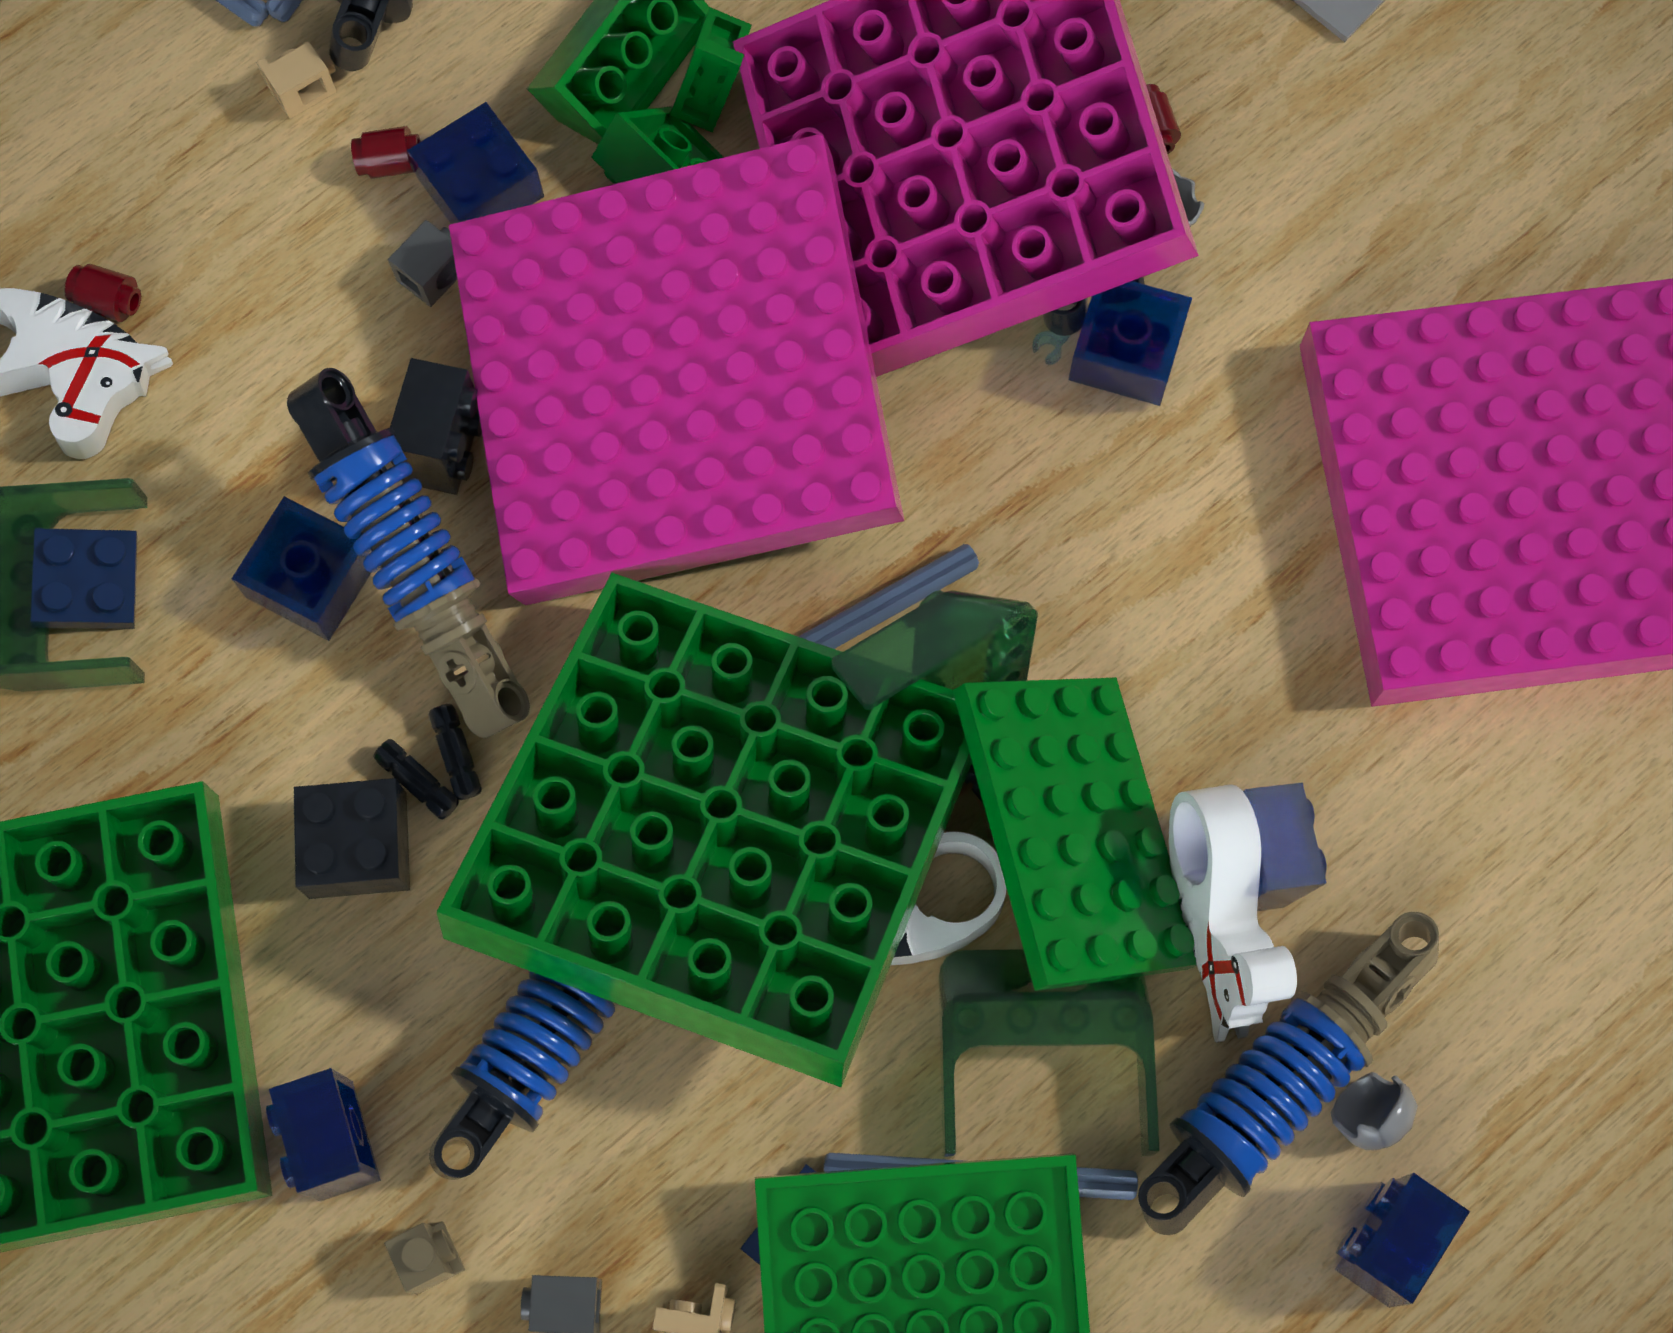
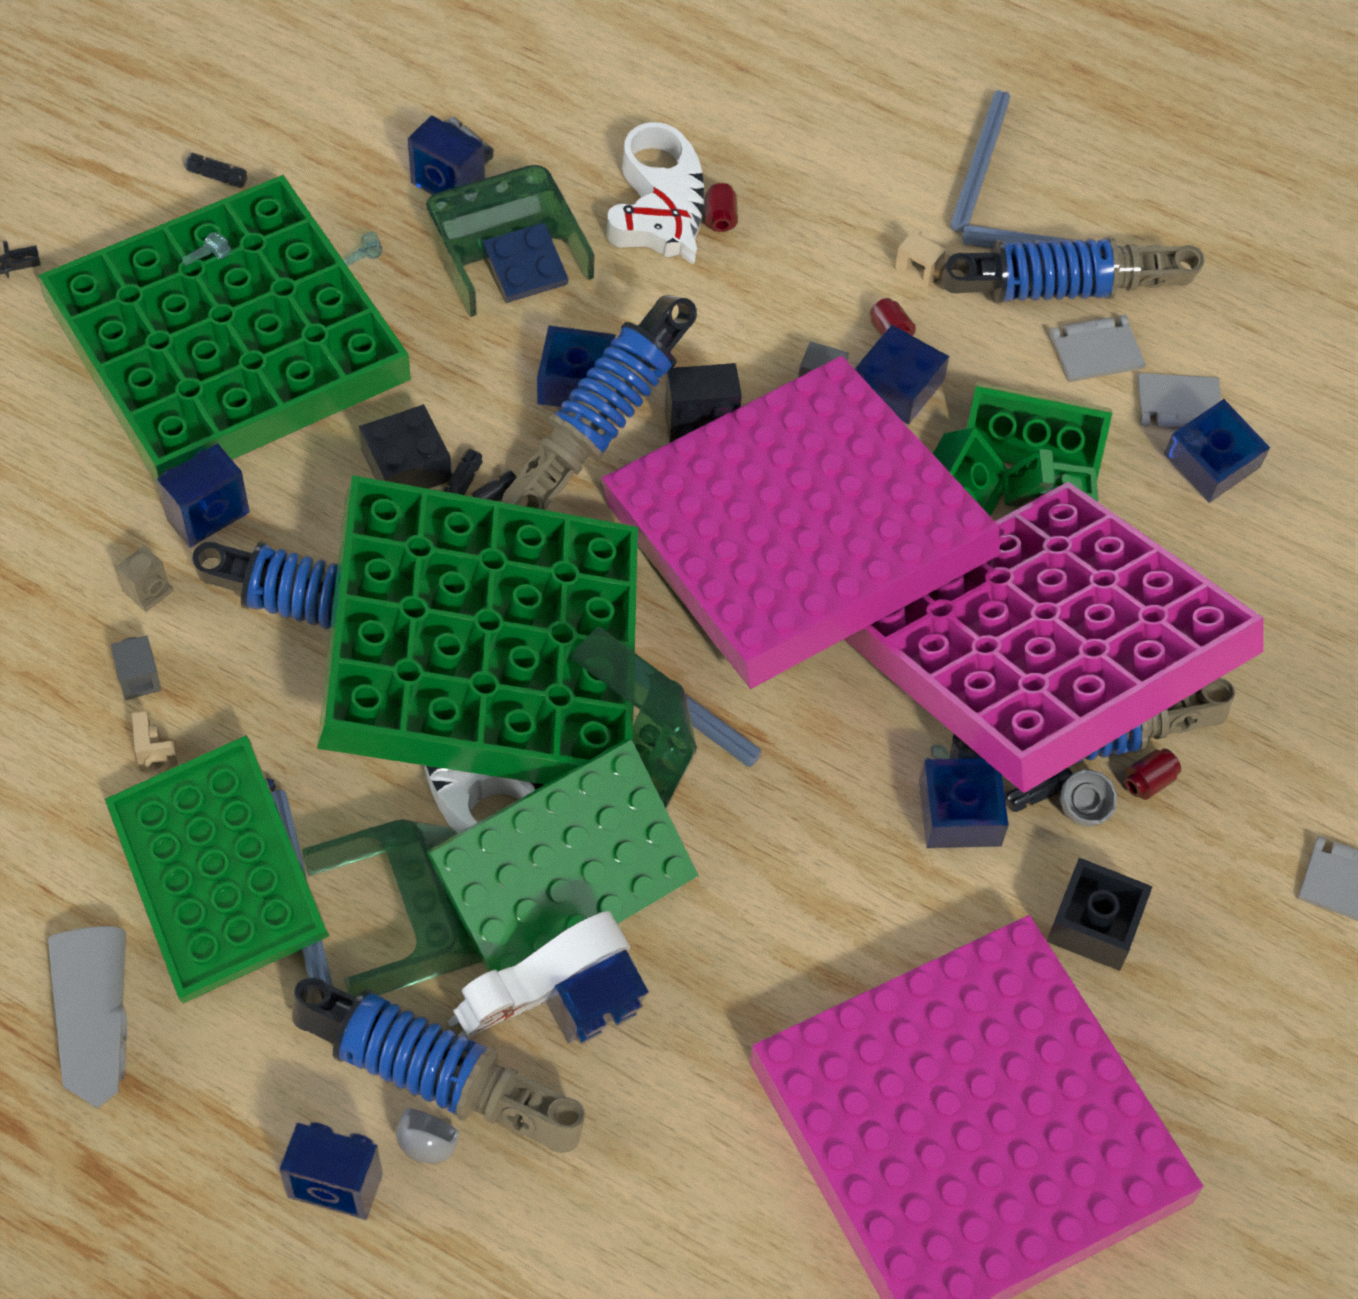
camera: 65 degrees right, 15 degrees down
none -> black brick [1047,858,1153,971]

